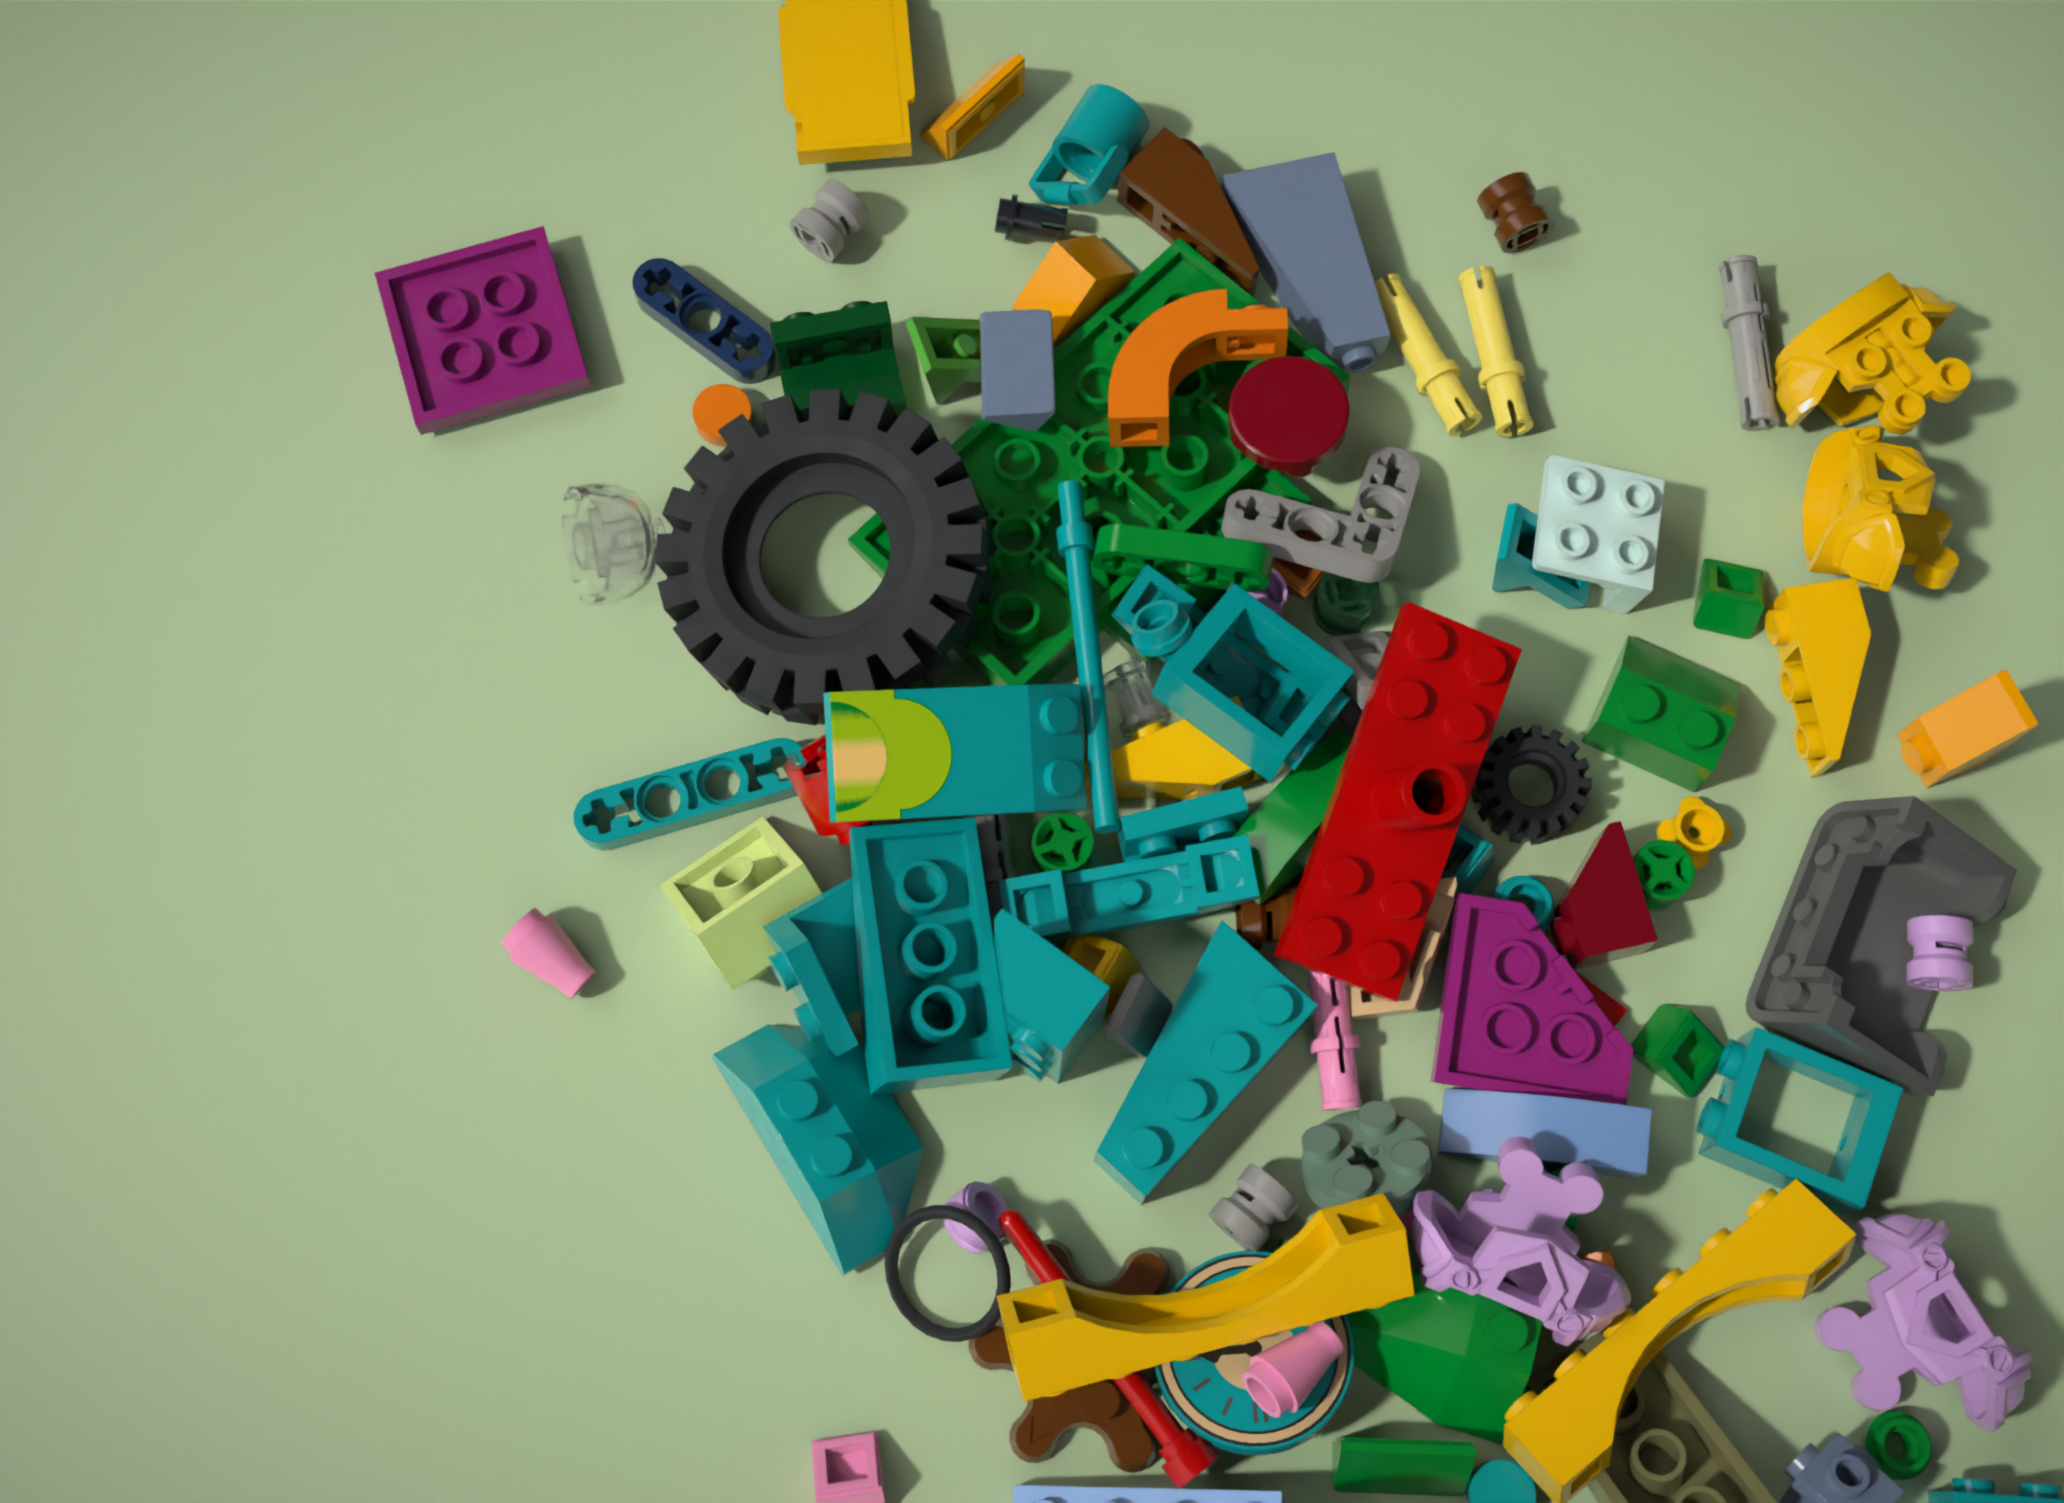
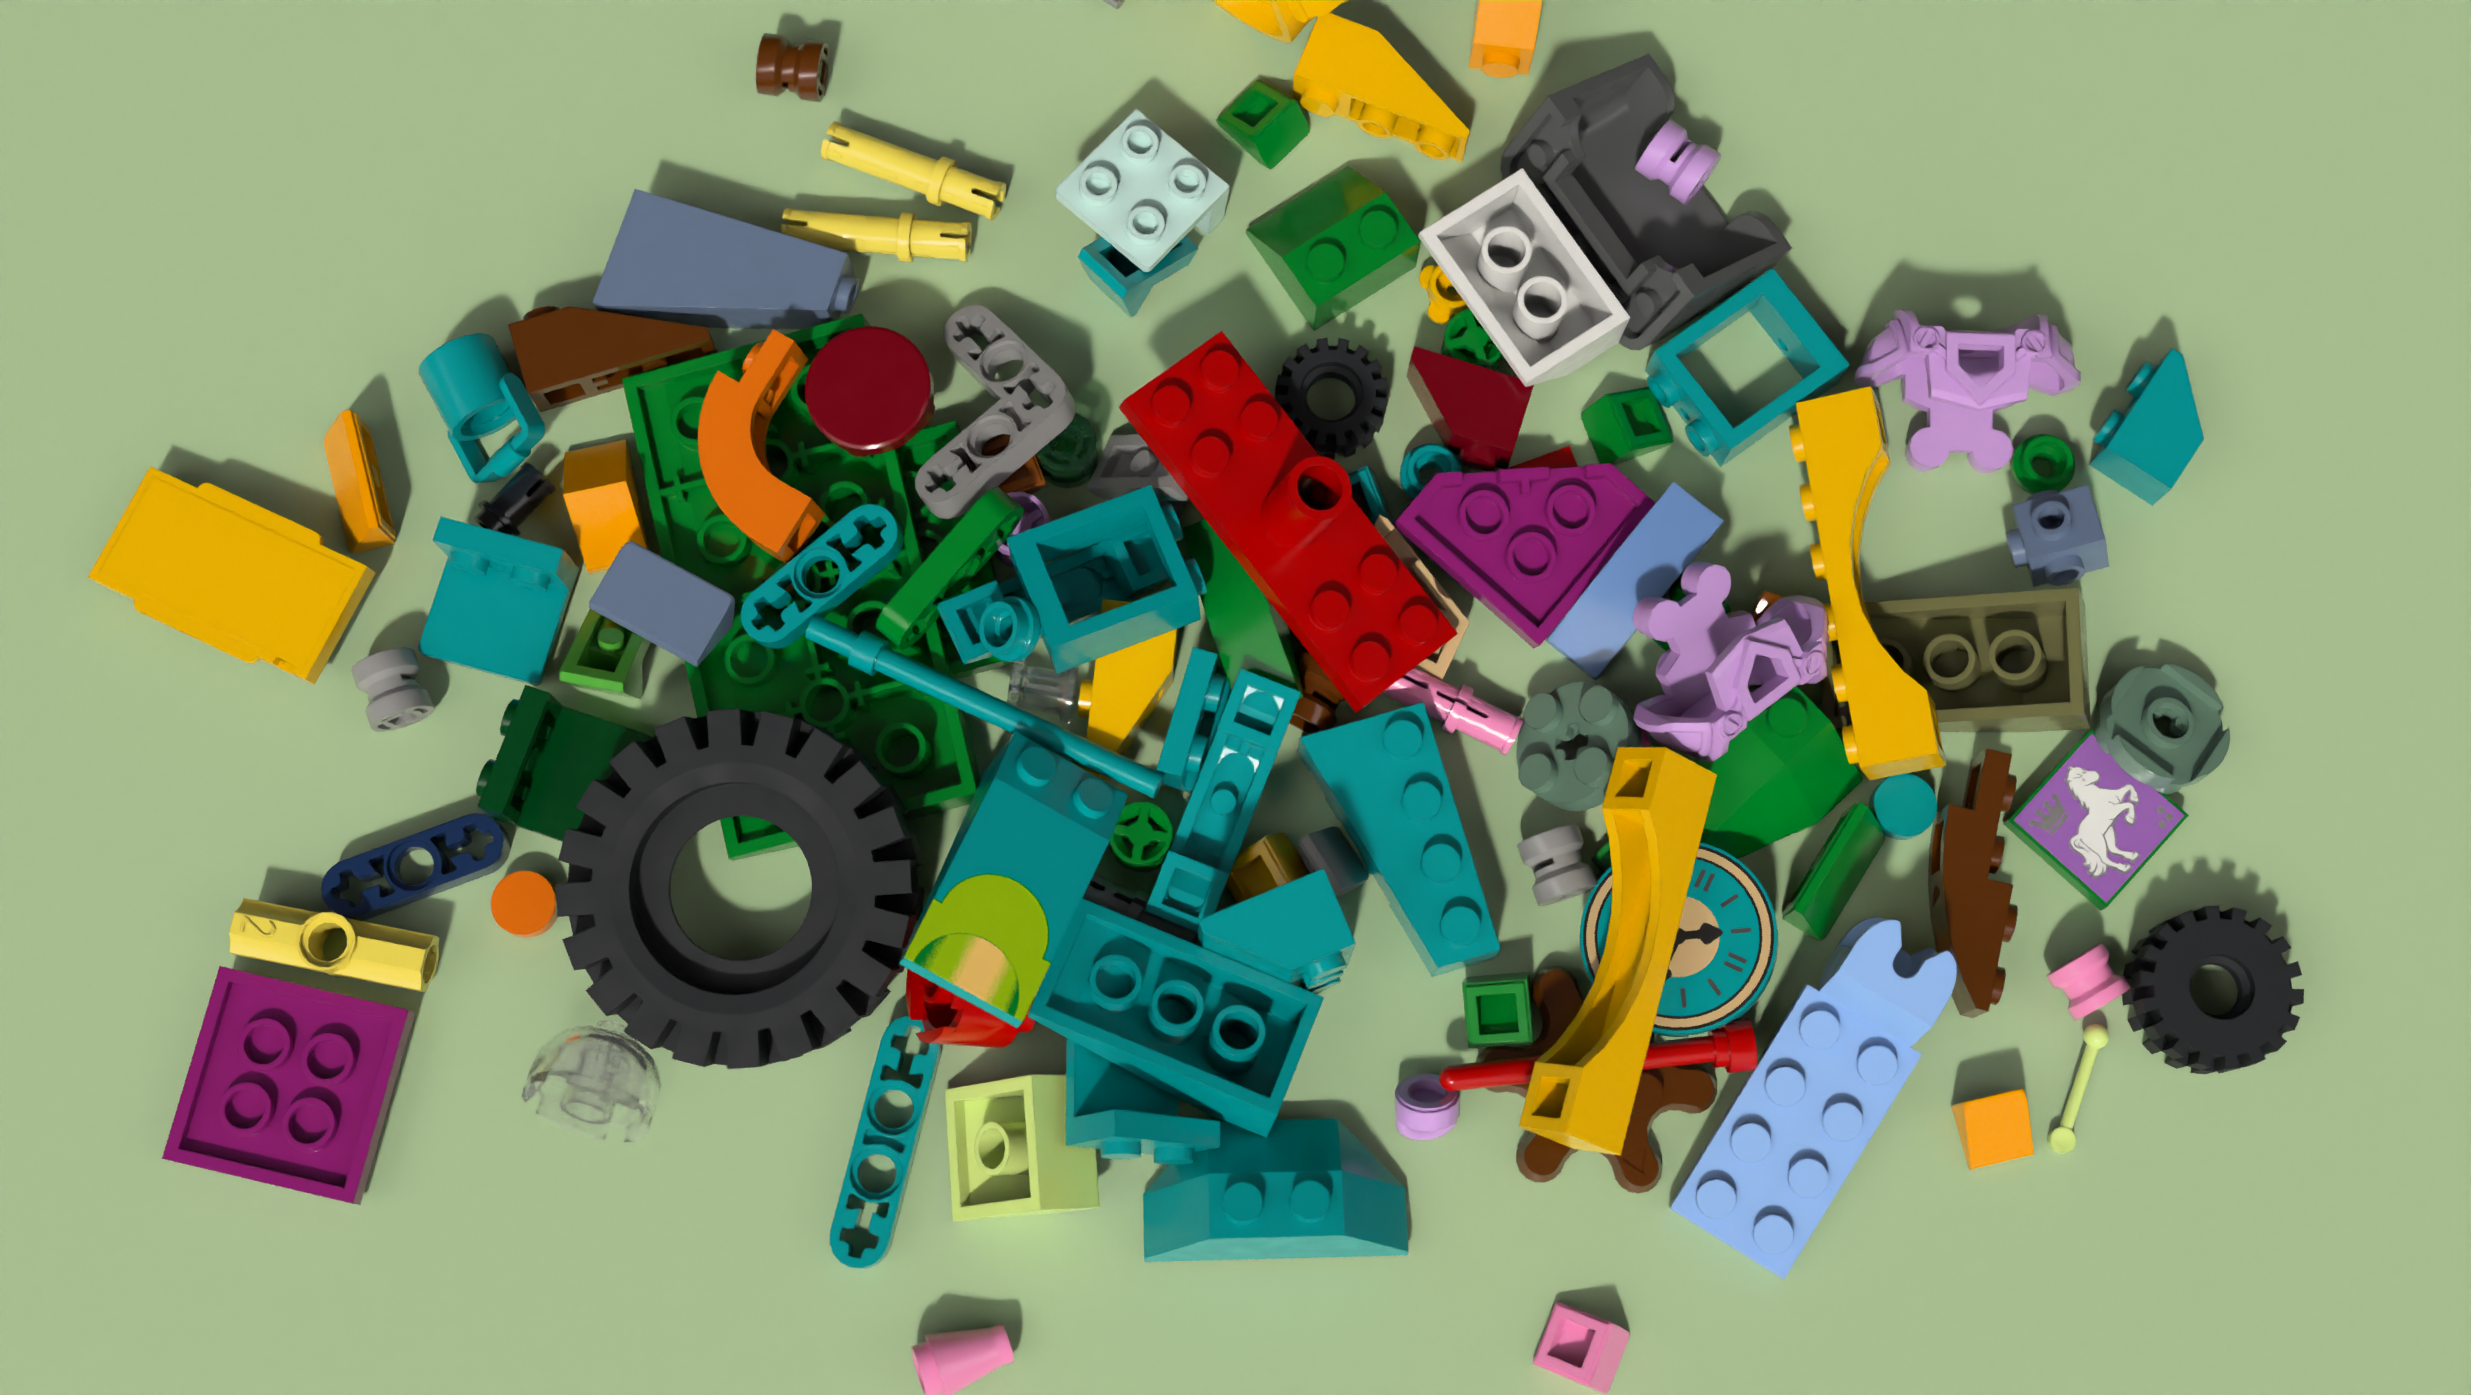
camera: 60 degrees left, 5 degrees up
black tyre [885,1205,1011,1342] -> none
bright pink cone [1242,1321,1344,1418] -> none
none -> light yellow piece [229,898,439,992]
none -> teal bracket [418,516,579,686]
none -> teal beam [741,504,904,649]
none -> white slope [1418,168,1630,387]
none -> green slope [1462,972,1534,1048]

